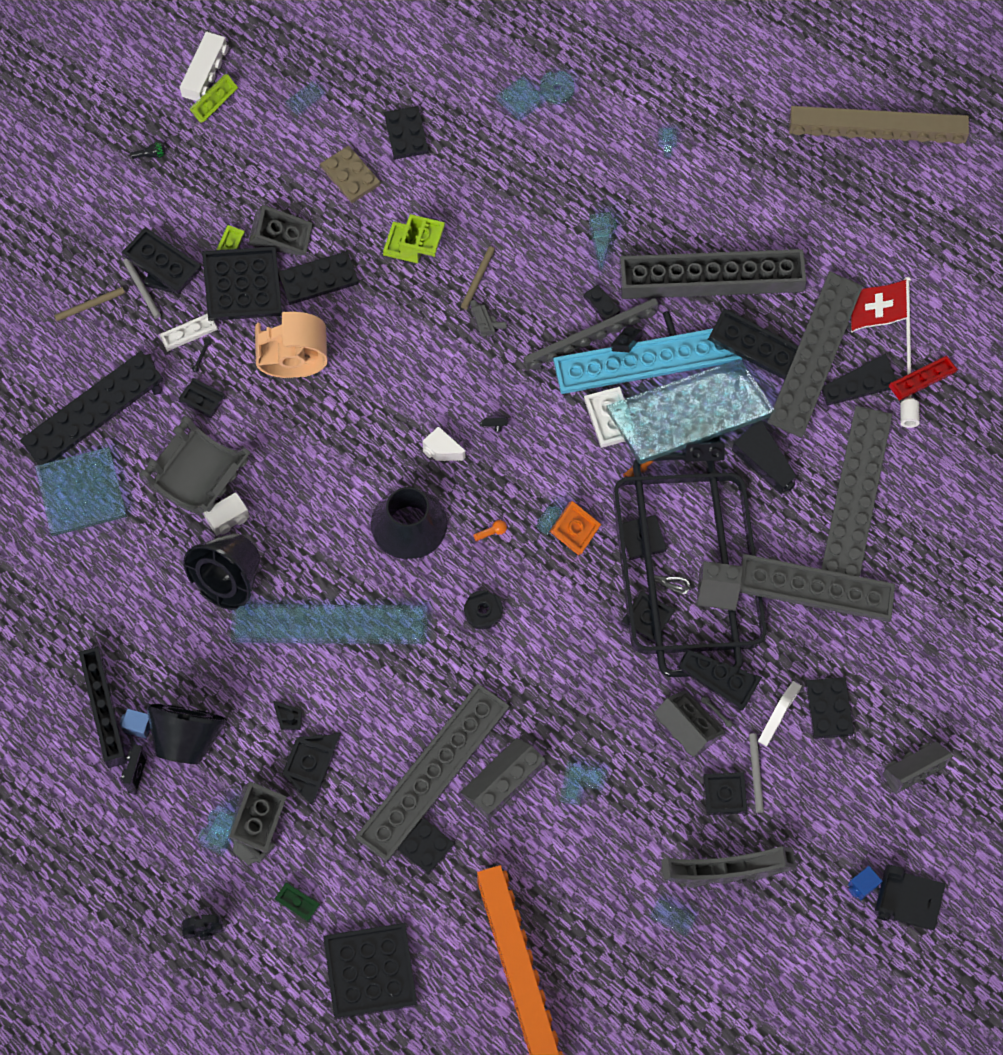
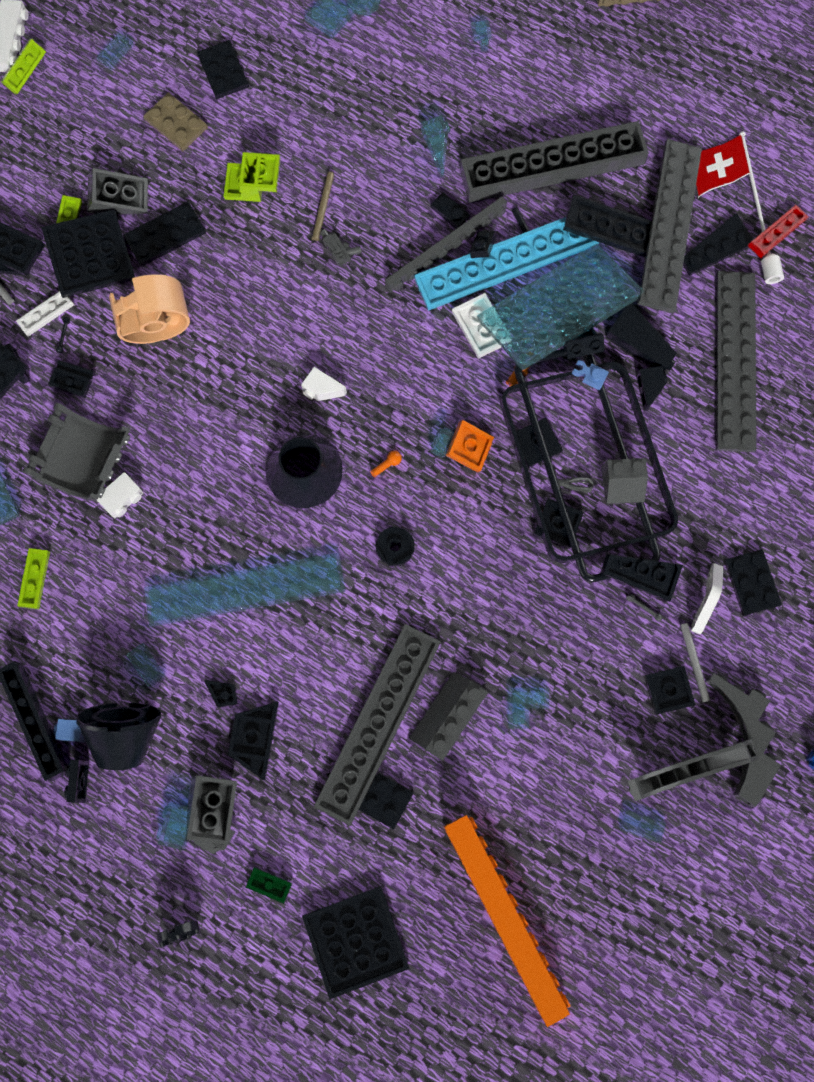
camera: 10 degrees left, 10 degrees up
black cone [183,533,260,610] -> none
black piece [480,415,508,432] -> none
dark grey slope [654,690,726,757] -> none
dark grey plate [740,554,895,622] -> none
none -> lime plate [17,548,50,610]
none -> clear light blue tile [126,643,166,688]
none -> medium blue plate [572,360,609,390]
none -> black slope [636,366,667,411]
none -> dark grey arch [705,673,781,807]

